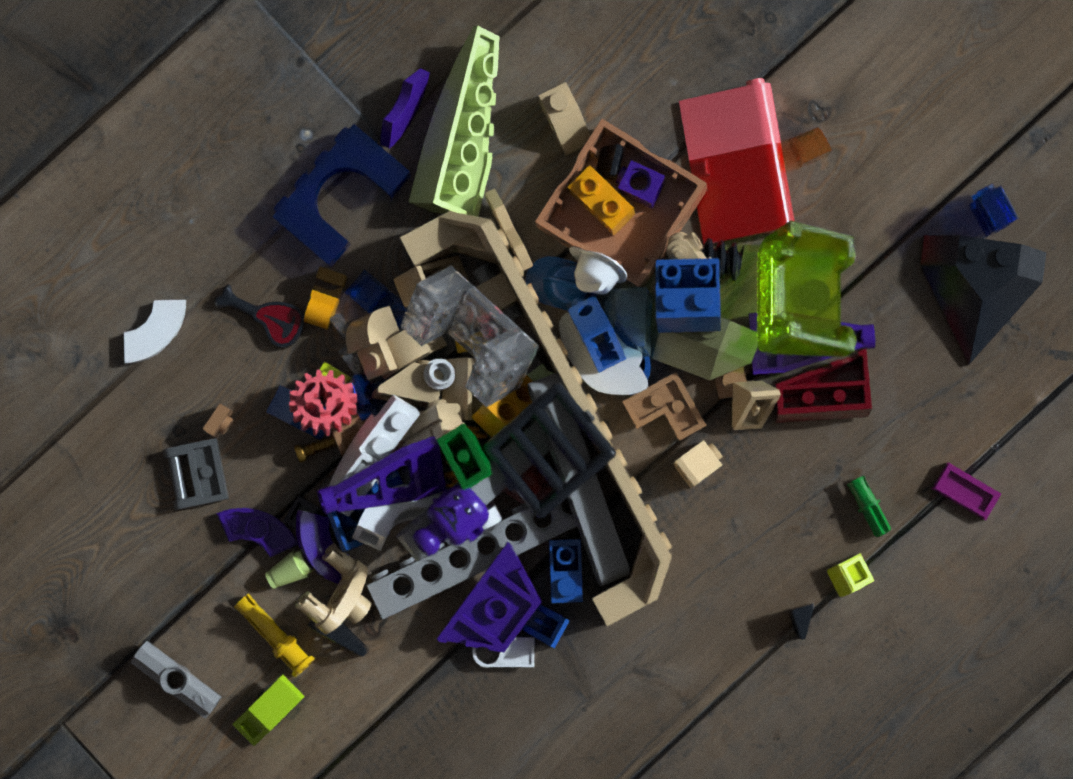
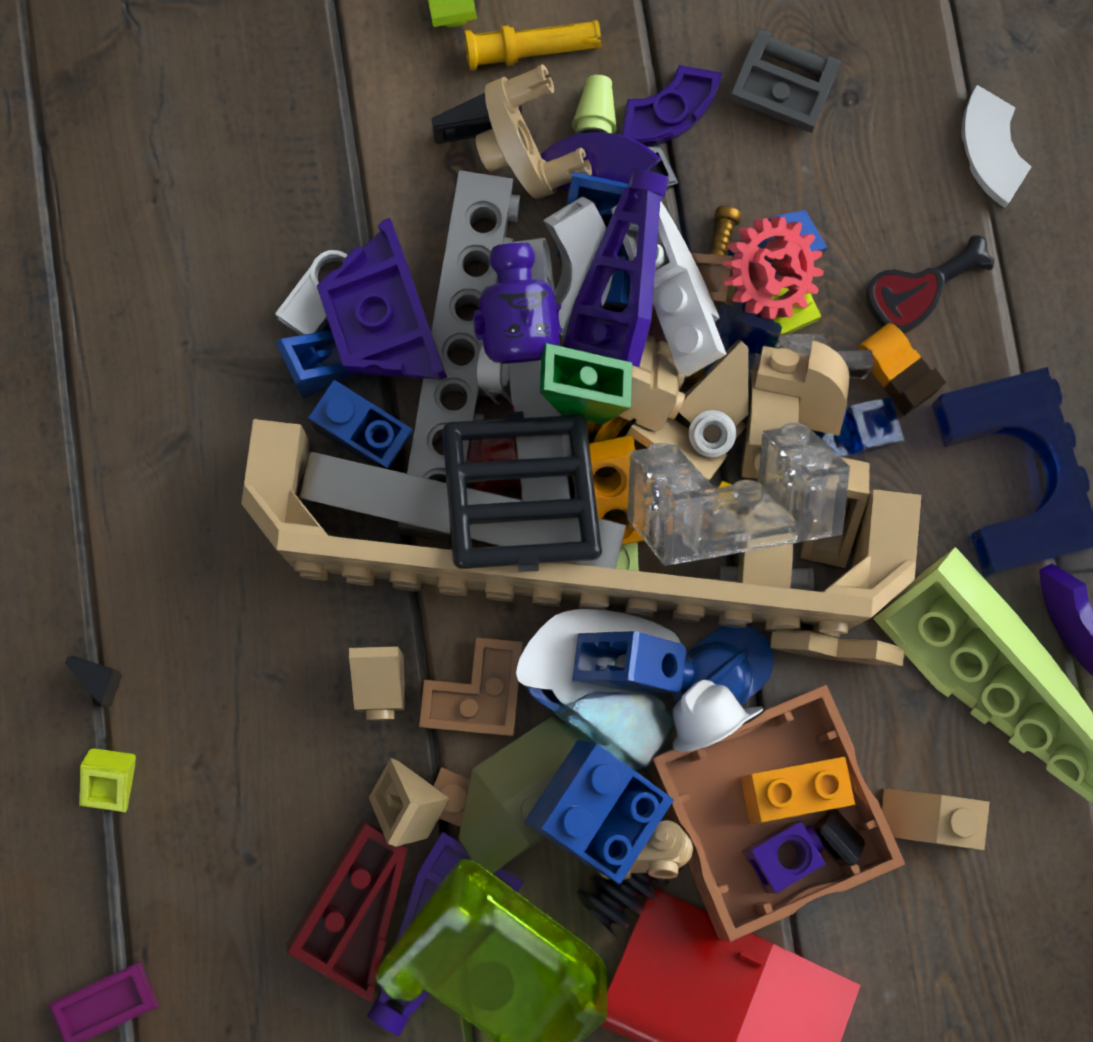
camera: 115 degrees right, 5 degrees down
medium nougat plate [203,403,234,437] -> none
green axle [847,476,891,537] -> none

